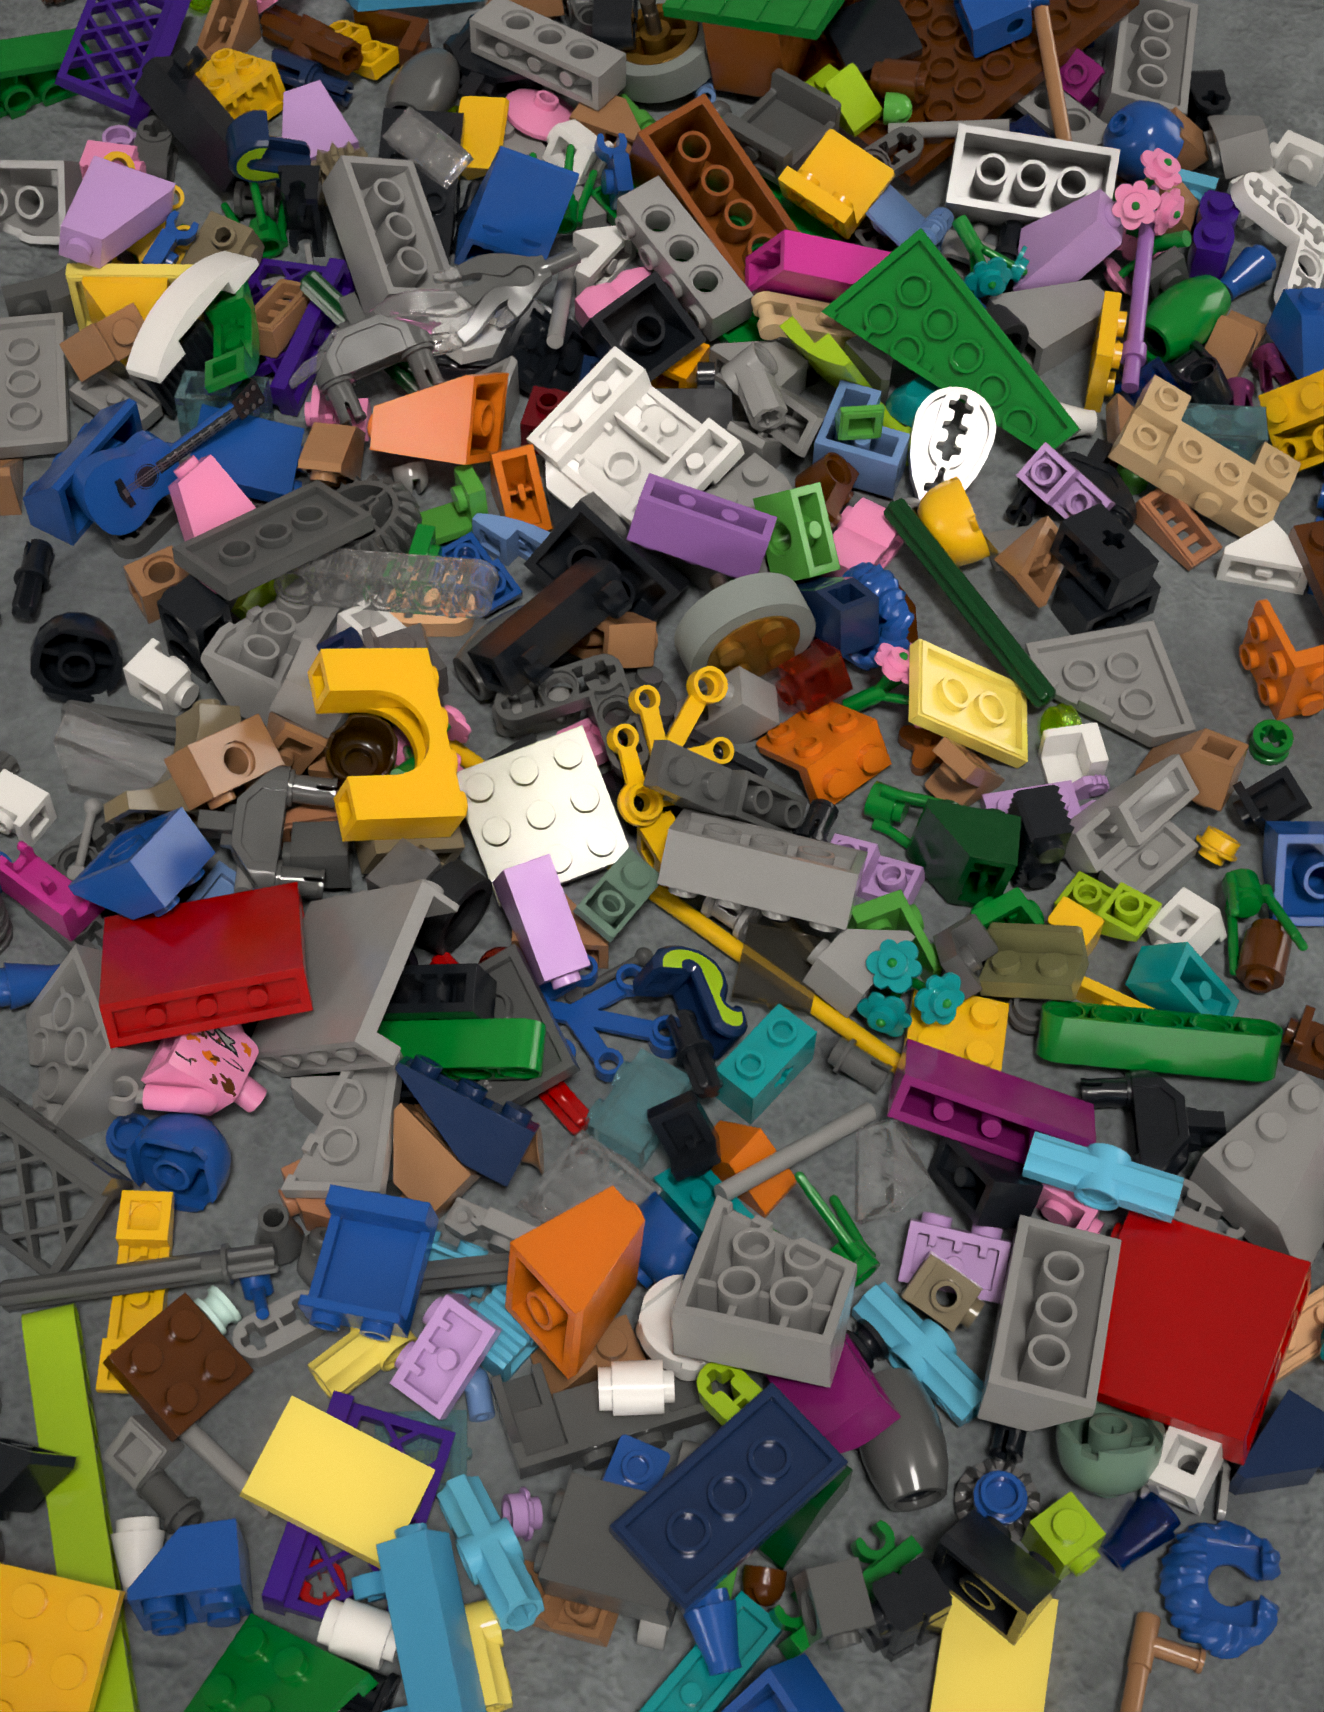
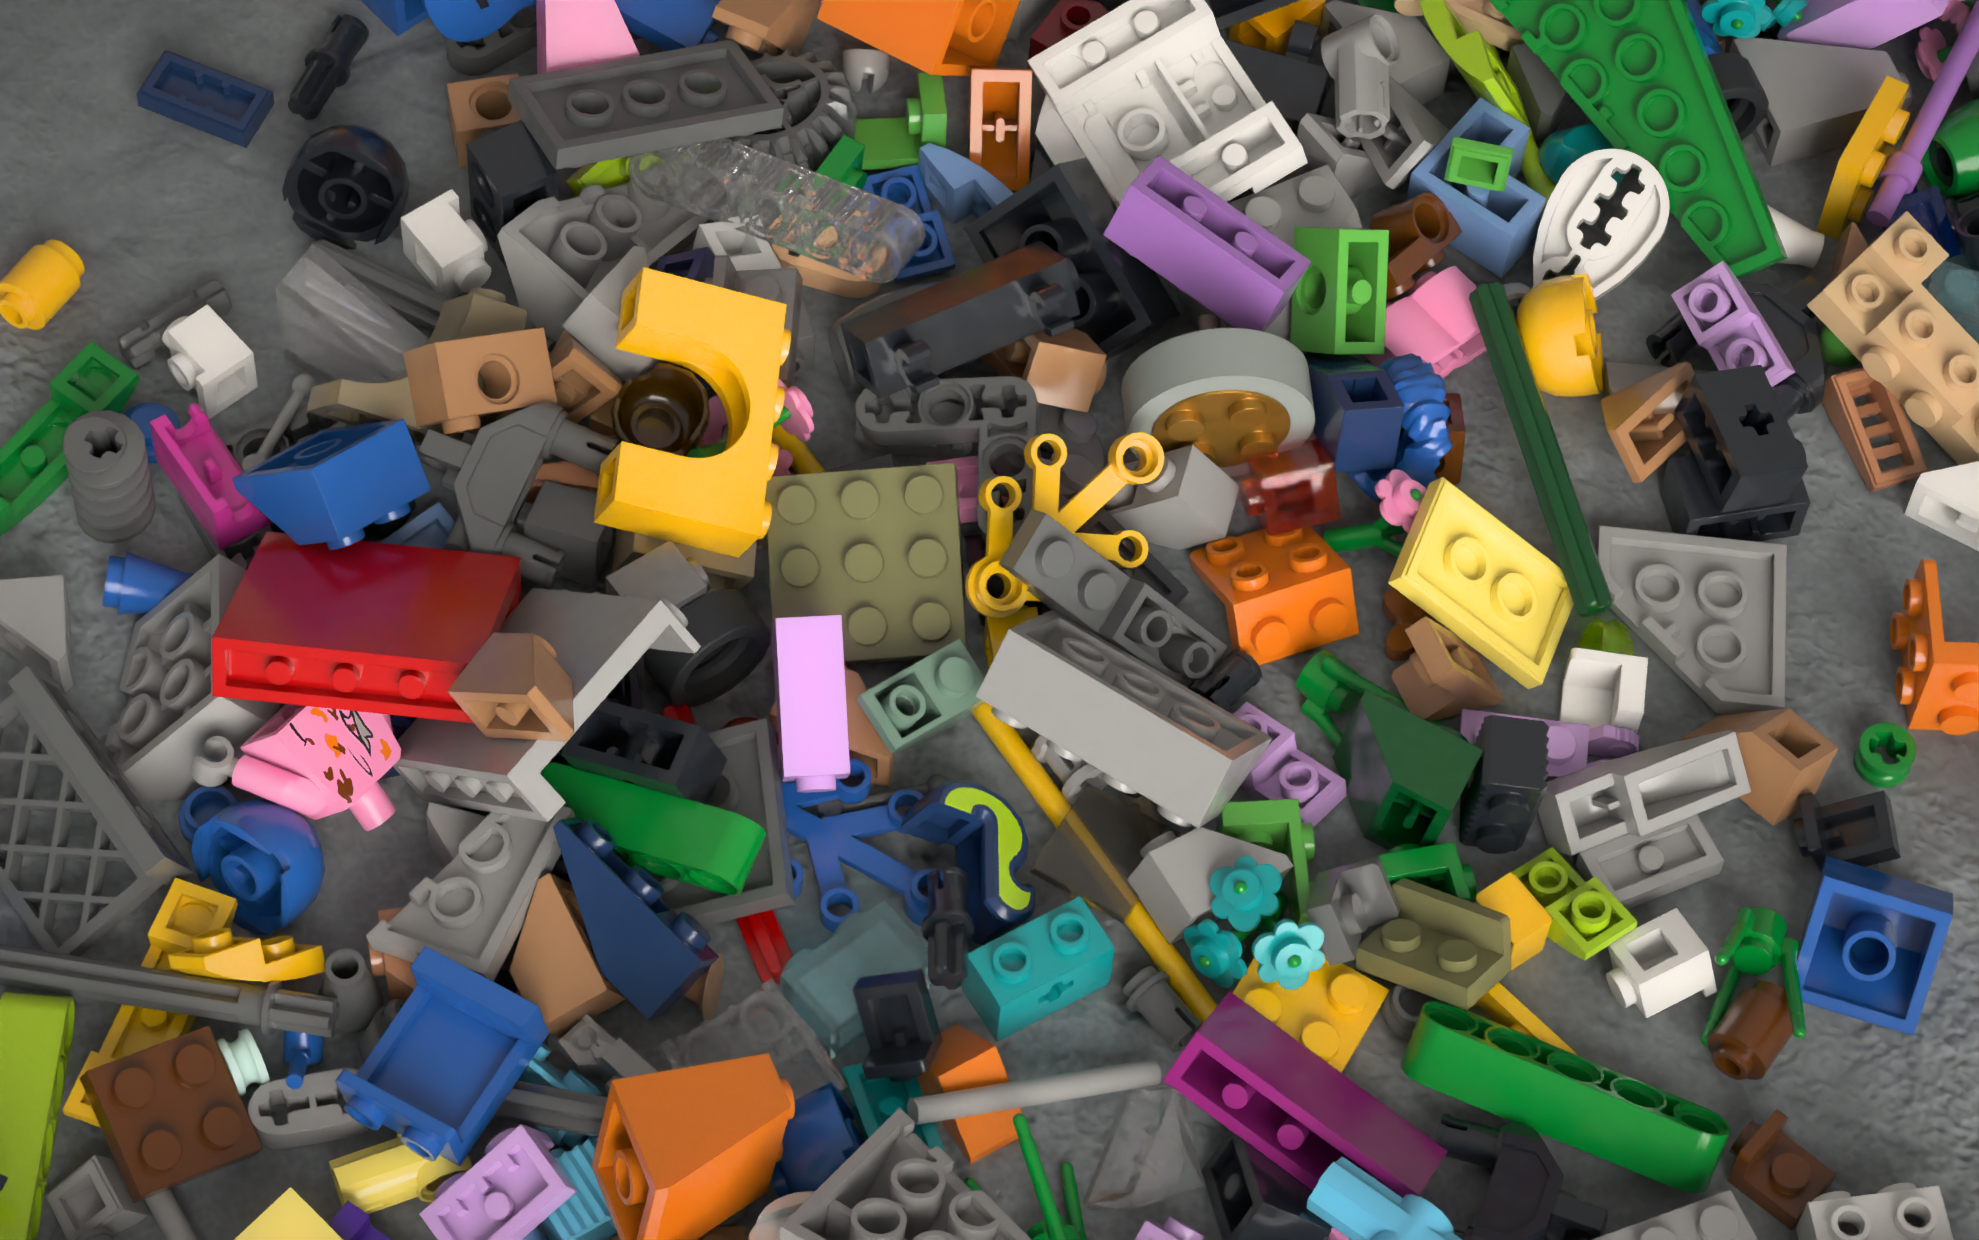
camera: 15 degrees right, 0 degrees up
teal slope [1125,942,1239,1016] -> none
yellow plate [1195,825,1241,866] -> none
none -> yellow slope [168,928,325,982]
none -> medium nougat slope [447,632,574,742]

